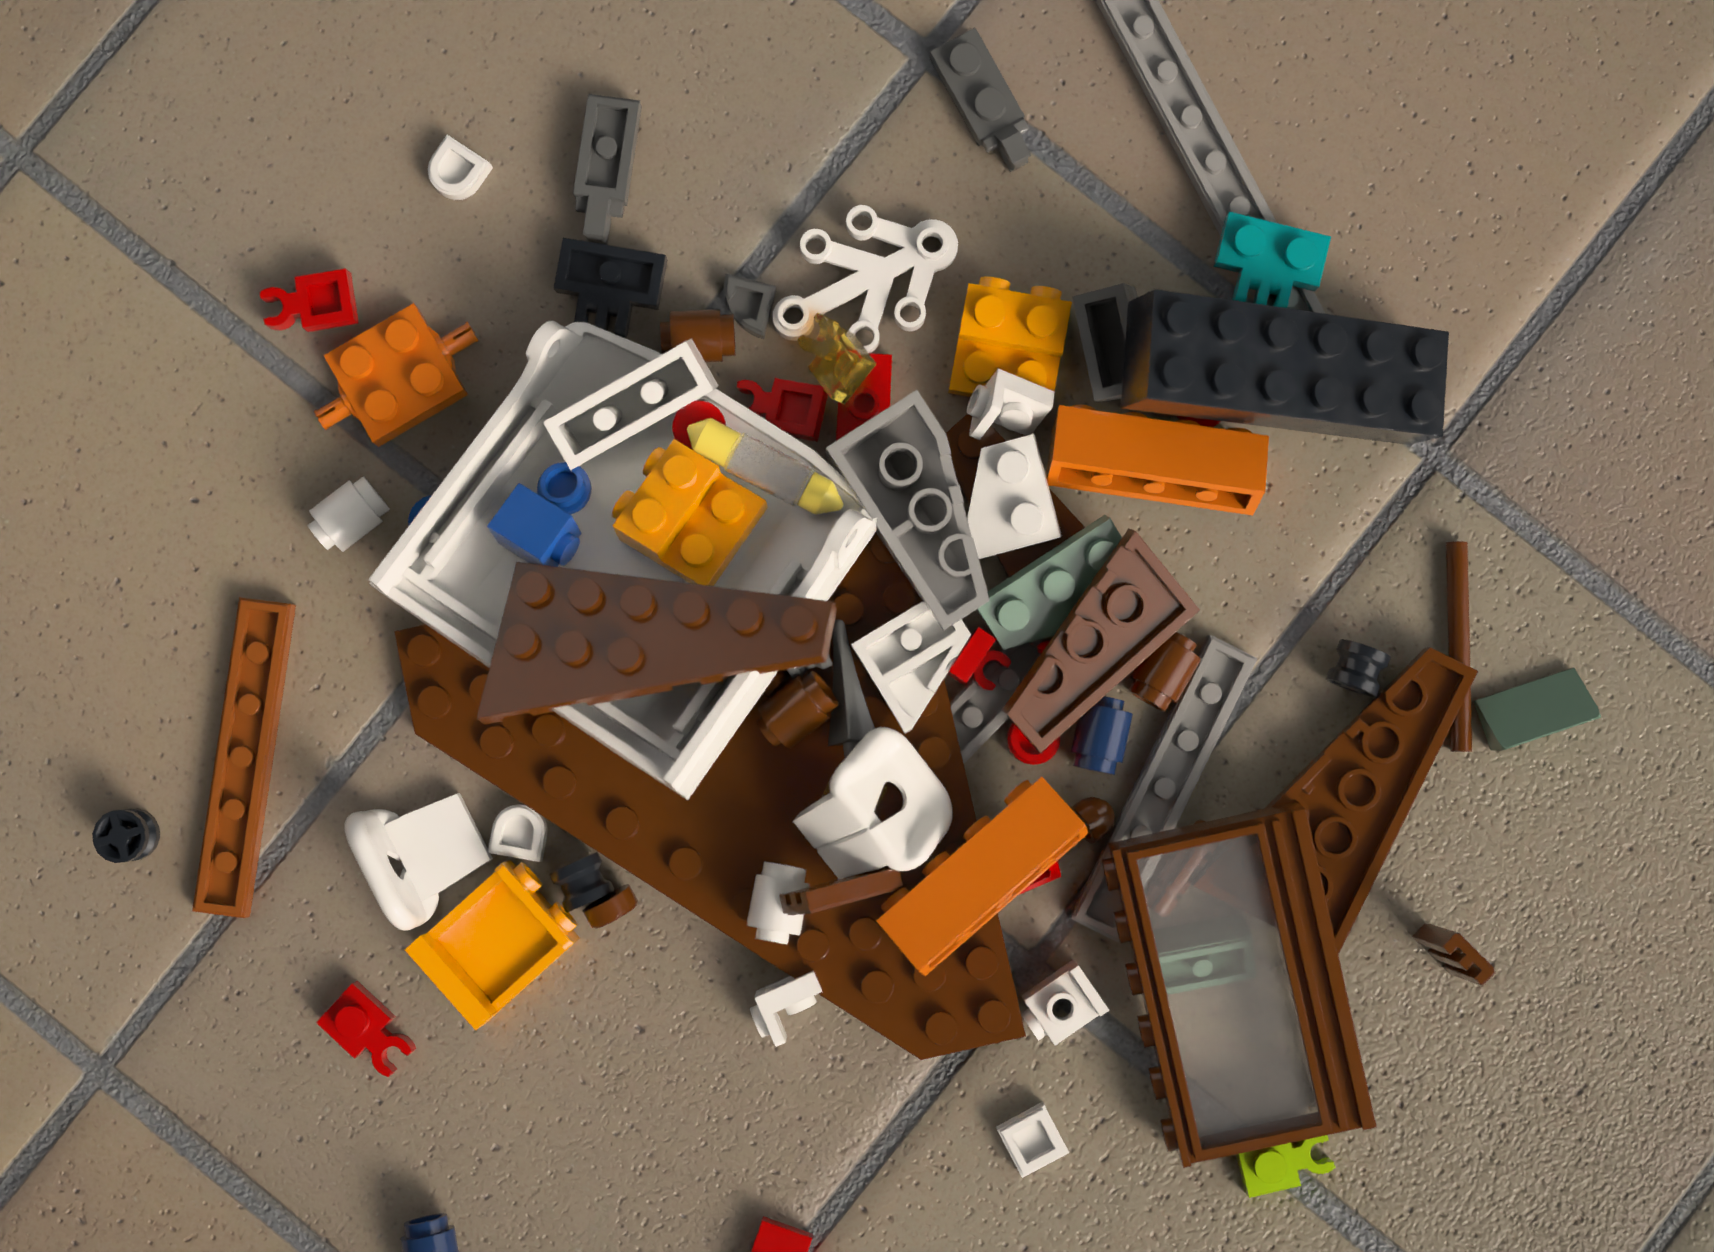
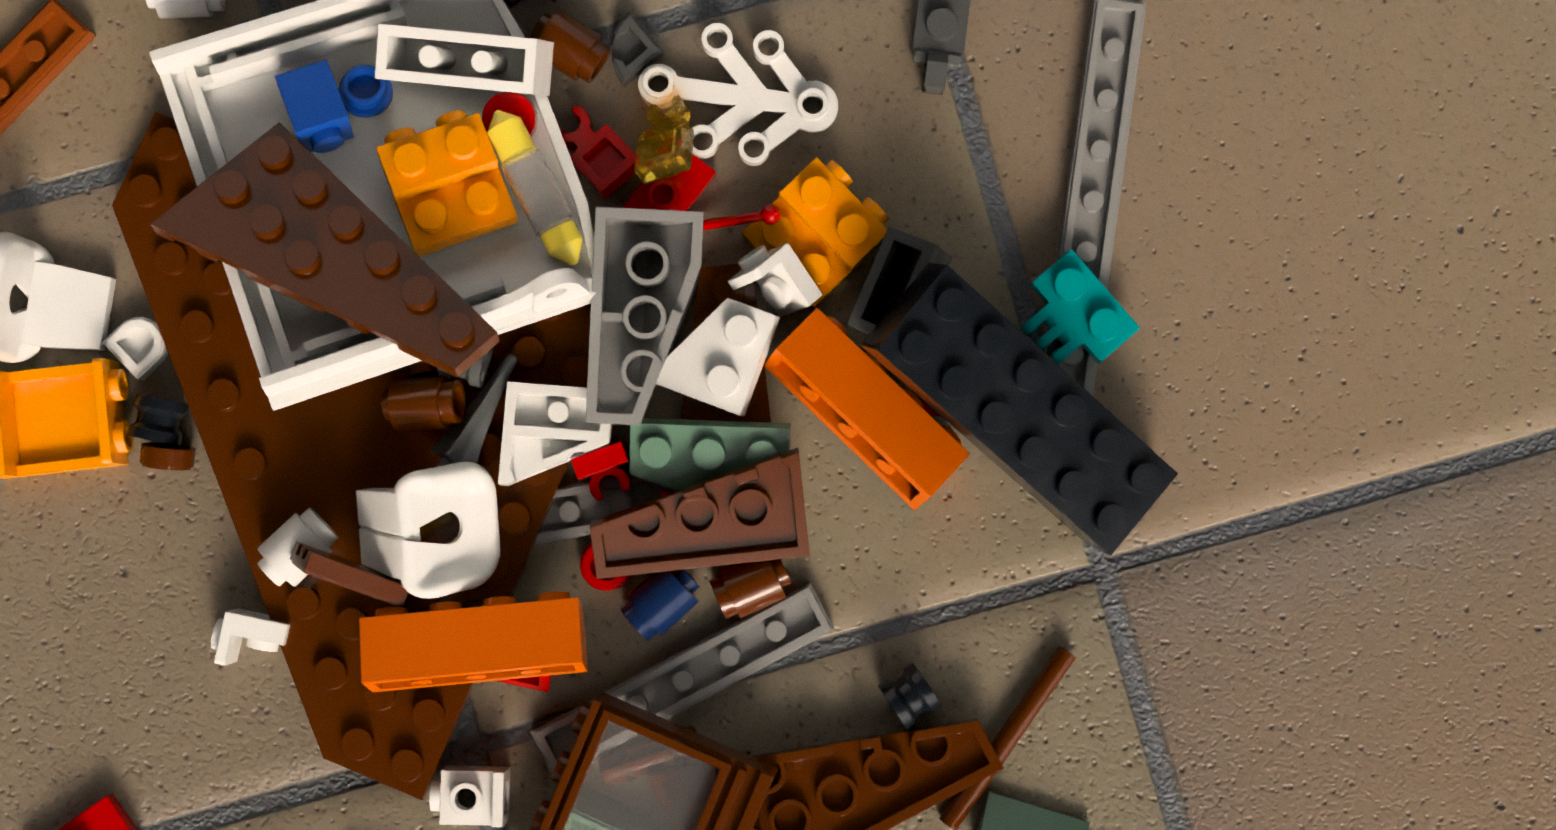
camera: 30 degrees right, 0 degrees up
reddish brown hinge [1070,797,1115,844] -> none
none -> red hinge [703,204,781,230]

